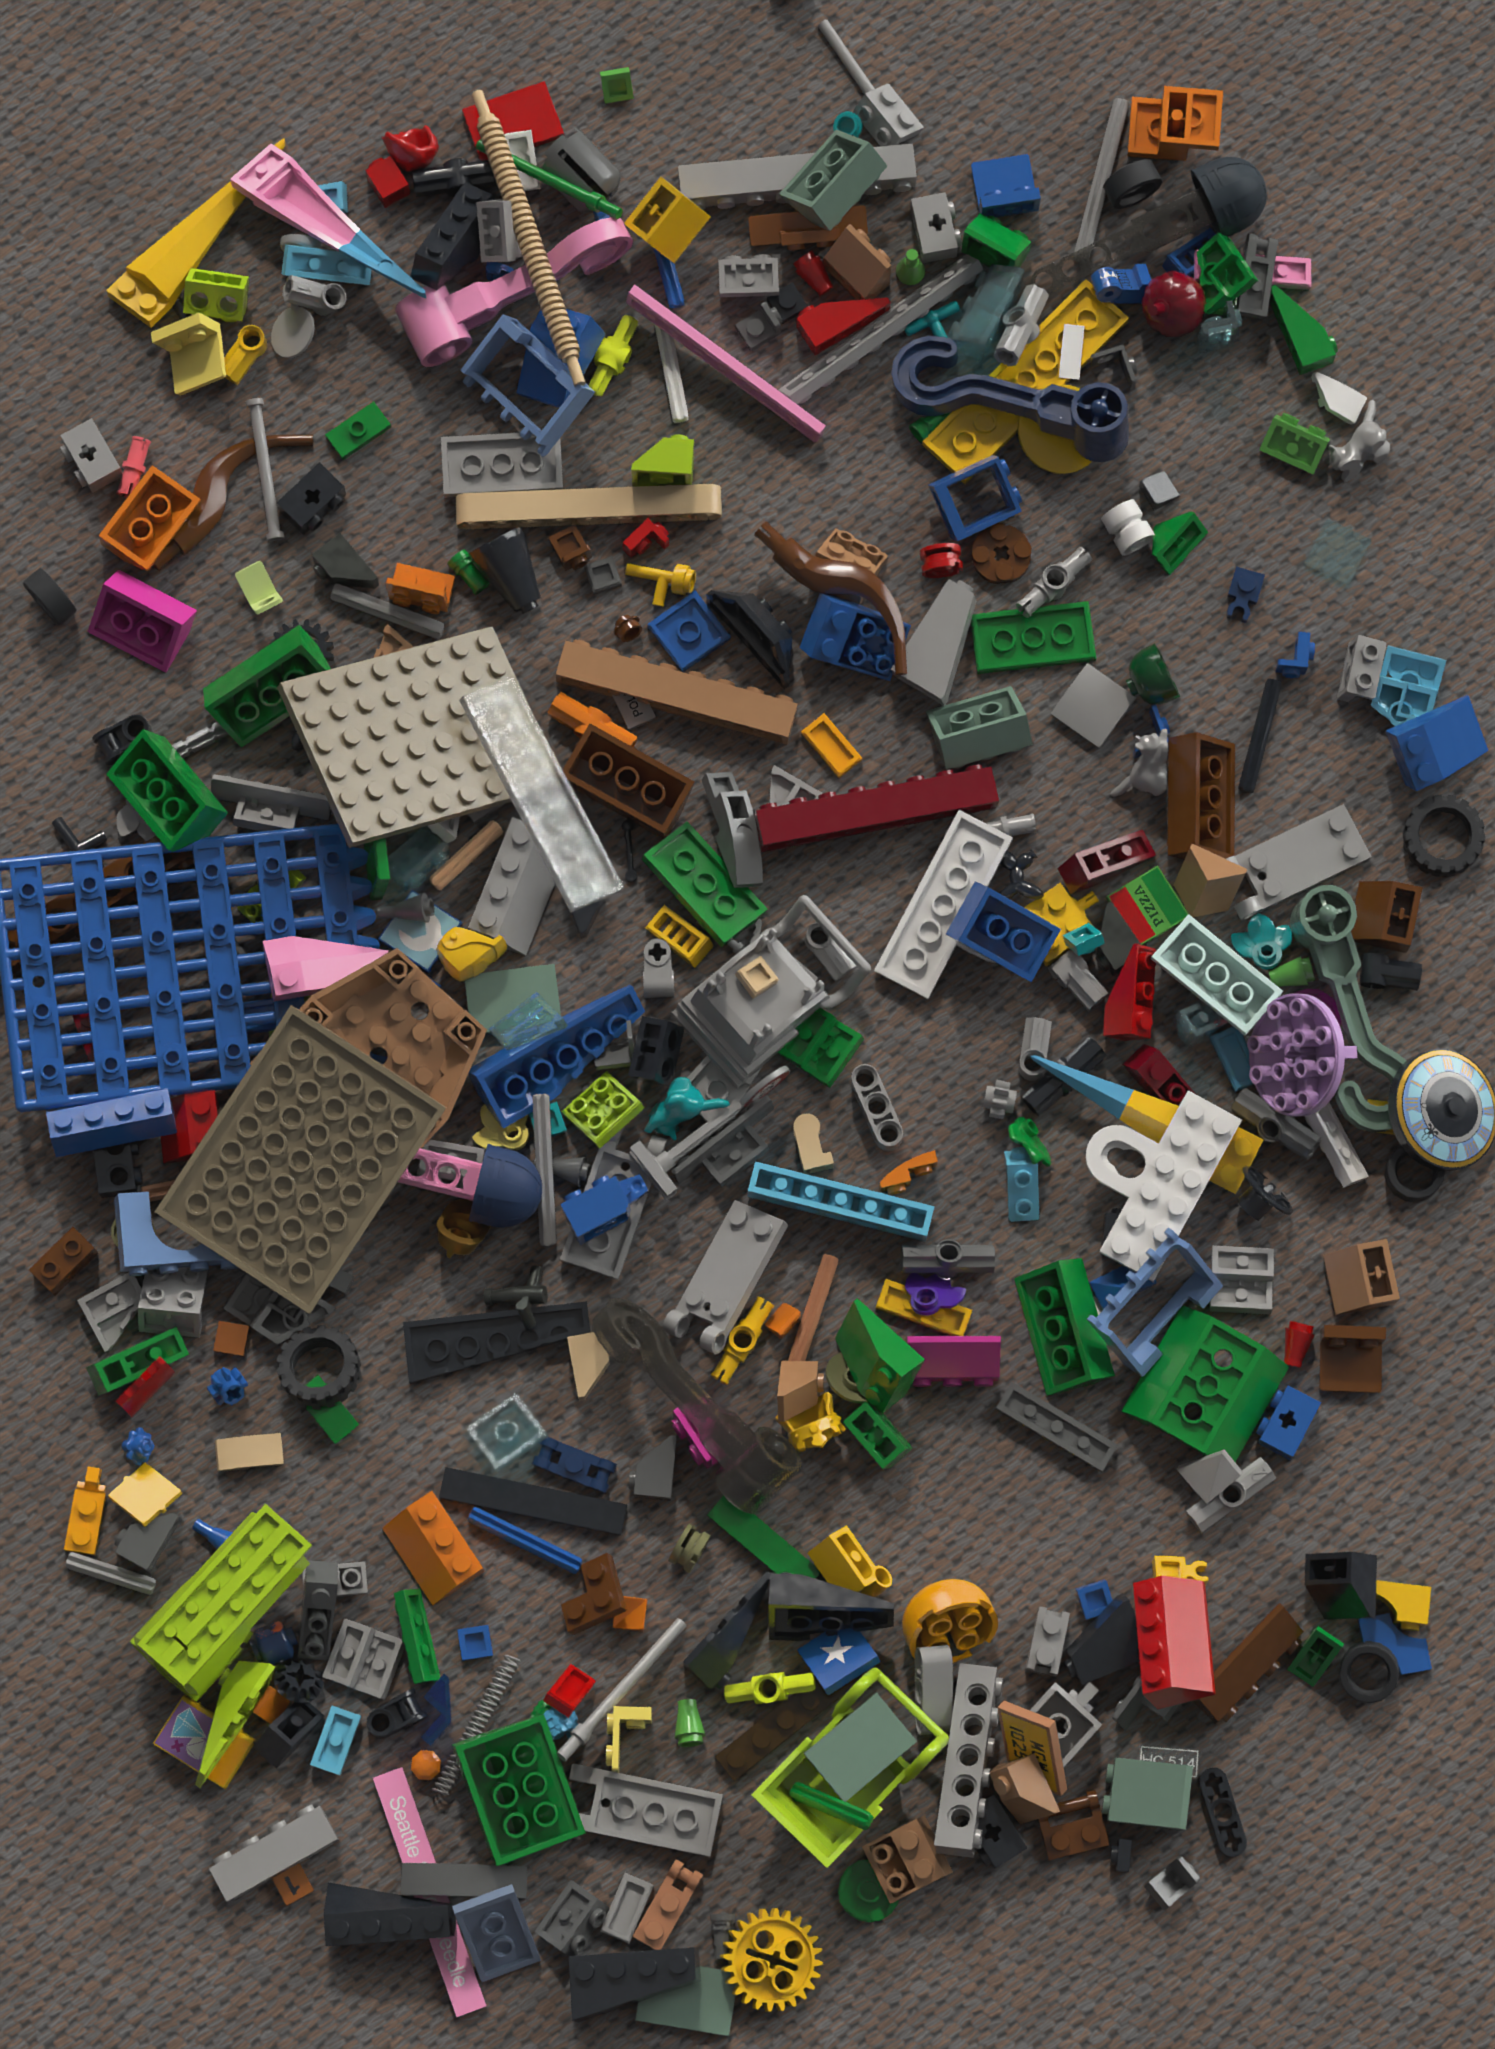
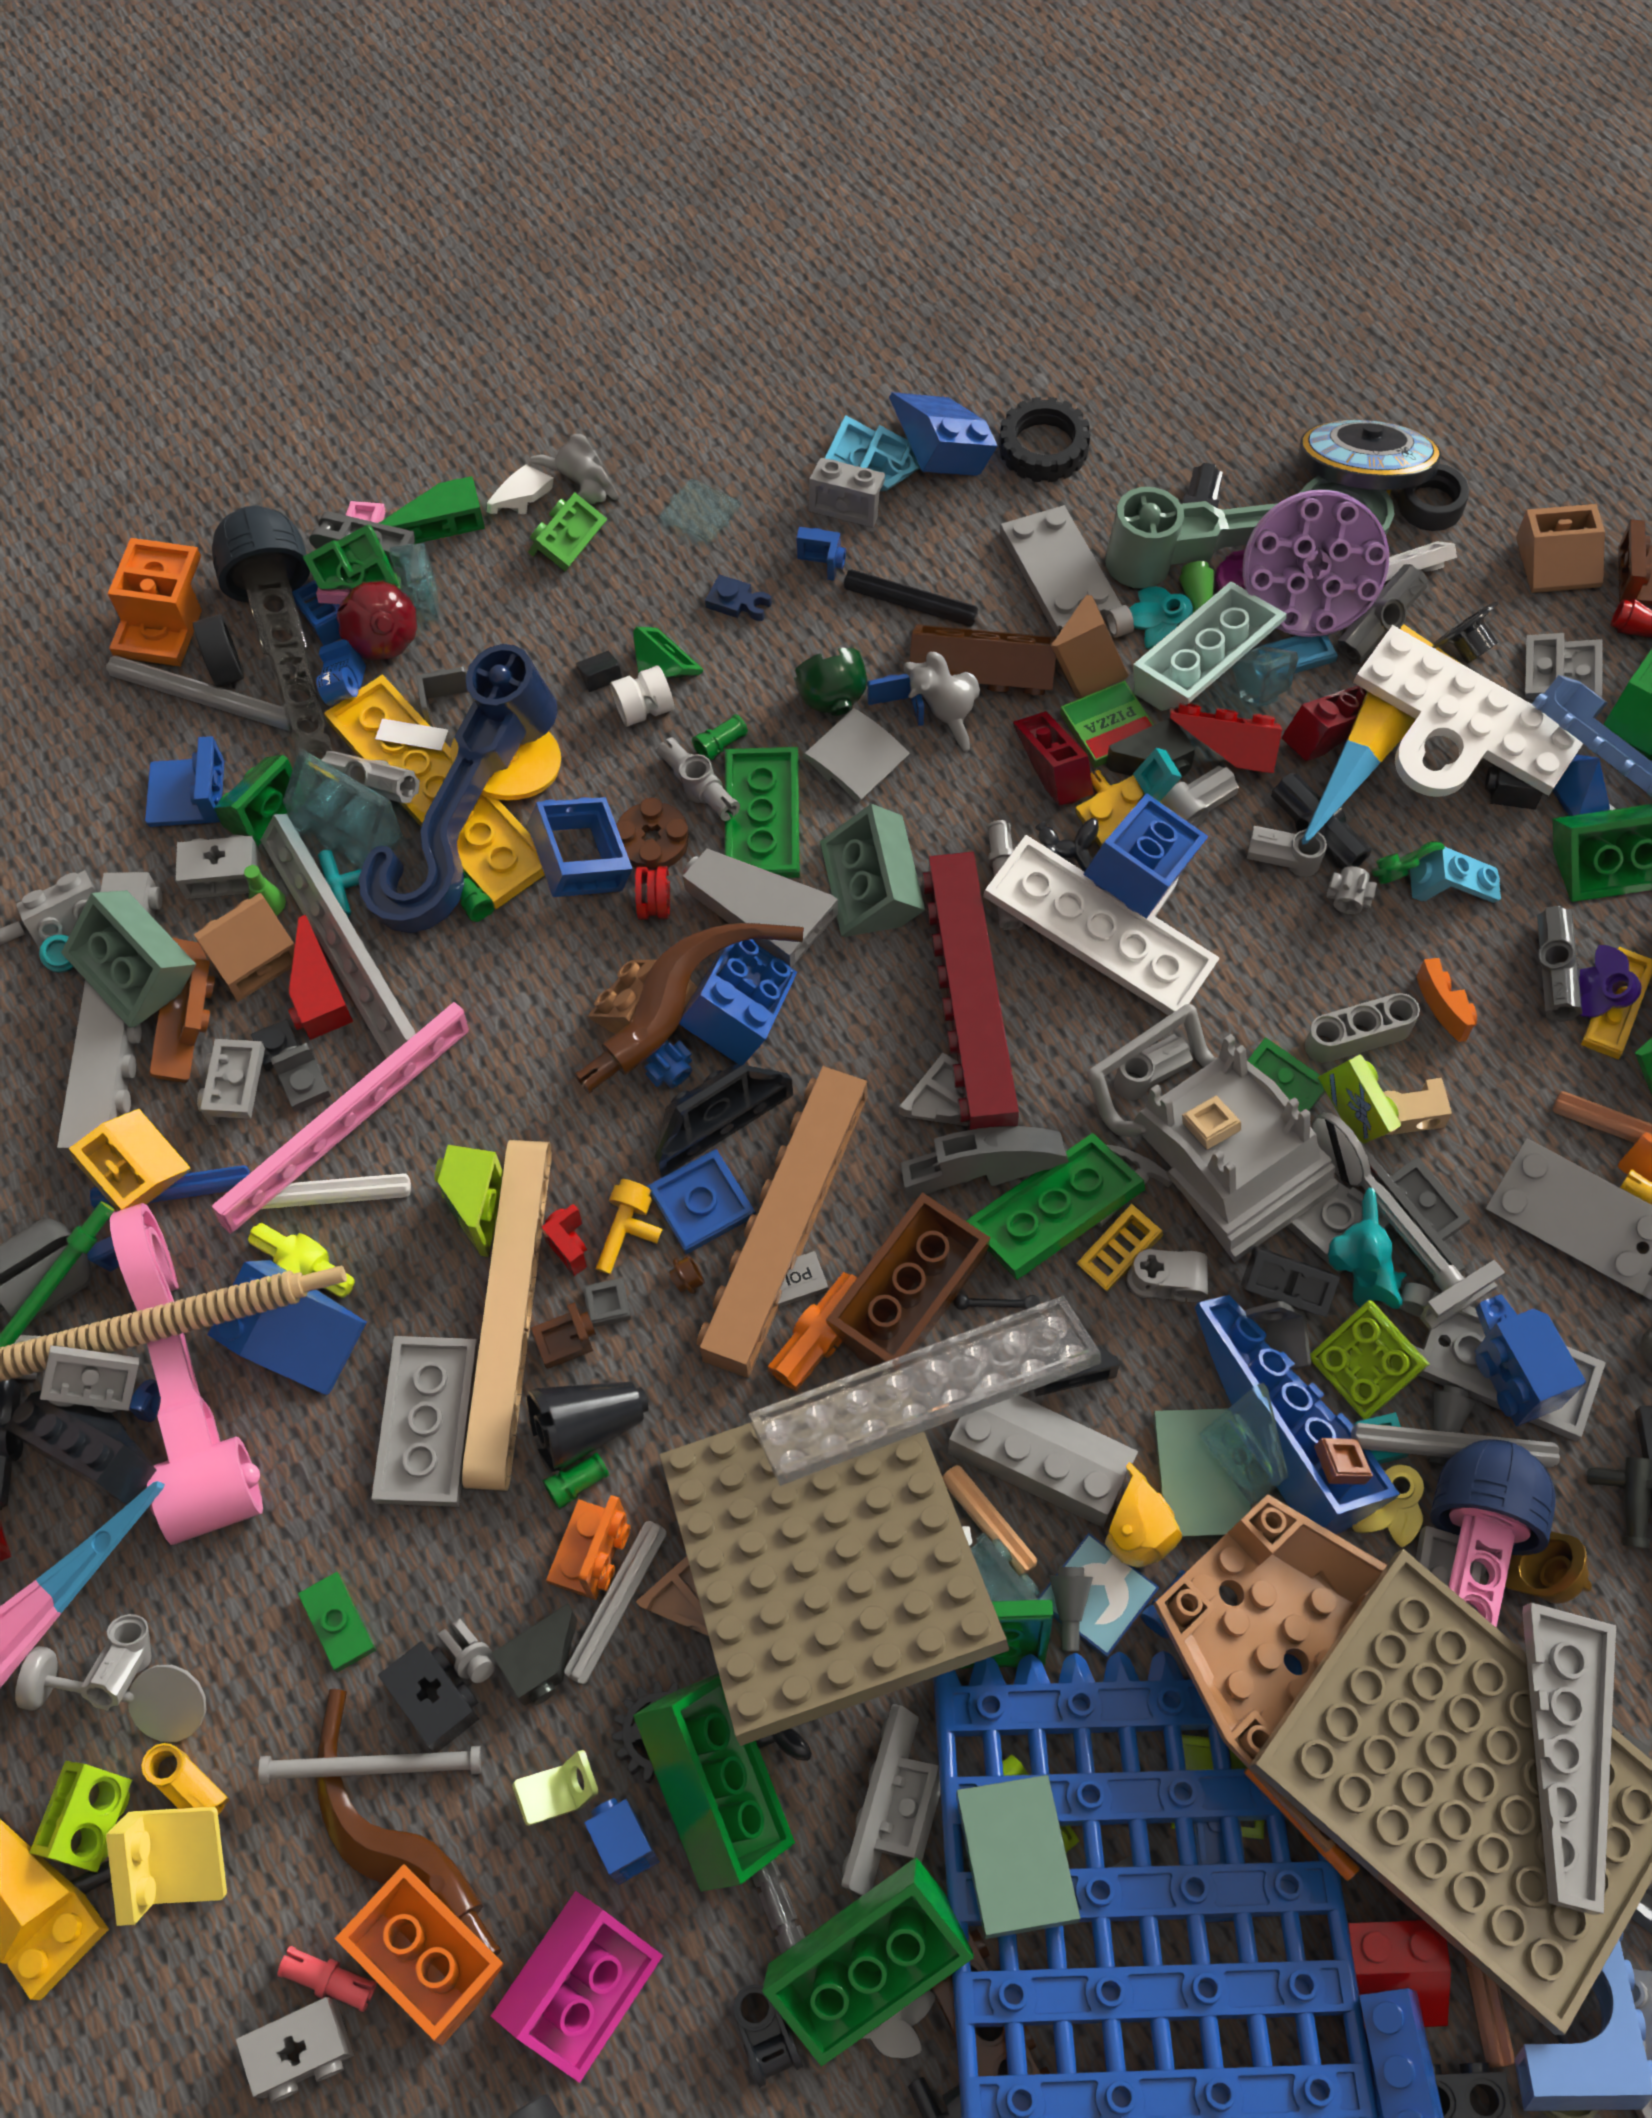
camera: 80 degrees left, 15 degrees down
bright pink wedge [262,936,388,1002] -> none
medium azure plate [281,244,372,285] -> none
medium blue hinge [460,314,595,457] -> none
medium azure brick [747,1161,935,1242] -> none
red cone [793,251,834,296] -> none
light orange tile [801,713,862,778] -> none
reddish brown slope [1351,881,1423,953] -> none
none -> light grey arm [437,1618,495,1683]
none -> blue brick [584,1798,660,1885]
none -> blue gear [645,1040,692,1088]
none -> green pin [692,714,748,761]
none -> sand green tile [956,1775,1081,1939]
none -> dark orange tile [1314,1438,1373,1485]
none -> lime tile [1318,1054,1401,1144]
none -> light grey wing [1522,1603,1616,1915]

